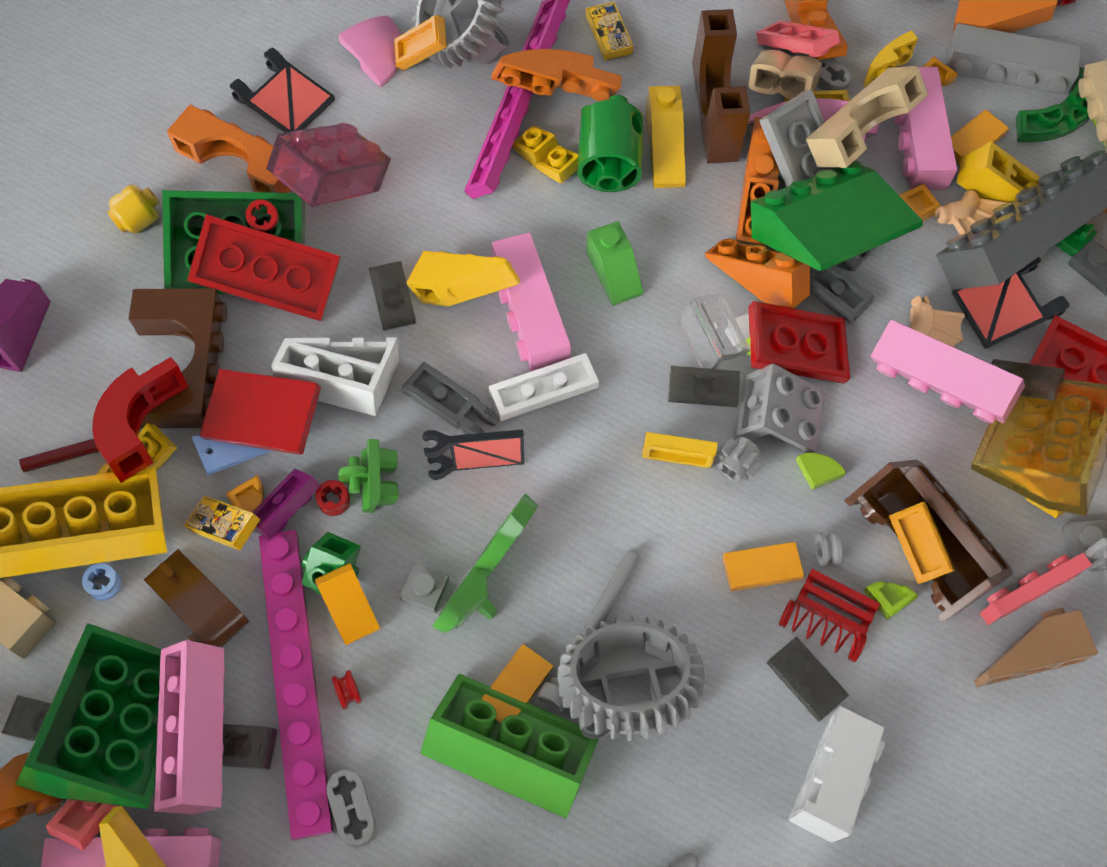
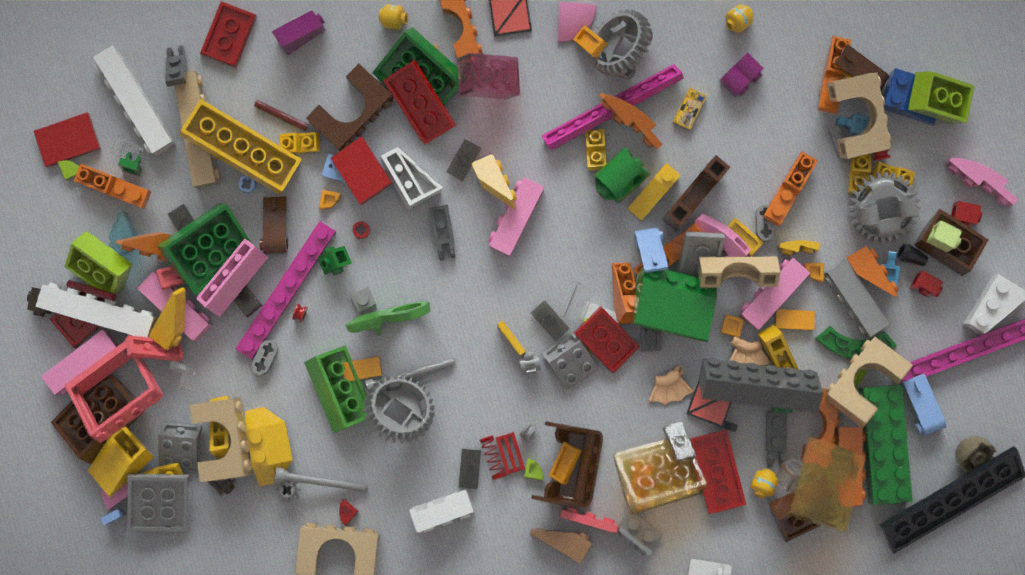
camera: 50 degrees right, 20 degrees up
red arch [92,357,189,483] -> none
tile [184,496,260,551] -> none
red bush [246,199,279,232] -> none
magenta plate [252,468,320,539] -> none
light orange tile [315,563,380,645] -> none
bright green hips [339,439,399,513] -> none
flag [423,429,524,480] -> none
white plate [489,353,599,421] -> none
bright green slope [586,221,643,306] -> none
light orange tile [722,542,804,592] -> none
tan brick [748,50,822,99] -> none
coral plate [756,20,840,57] -> none
lime tile [796,453,846,490] -> none
bright pink brick [870,320,1025,424] -> none
none -> light blue door [635,228,668,273]

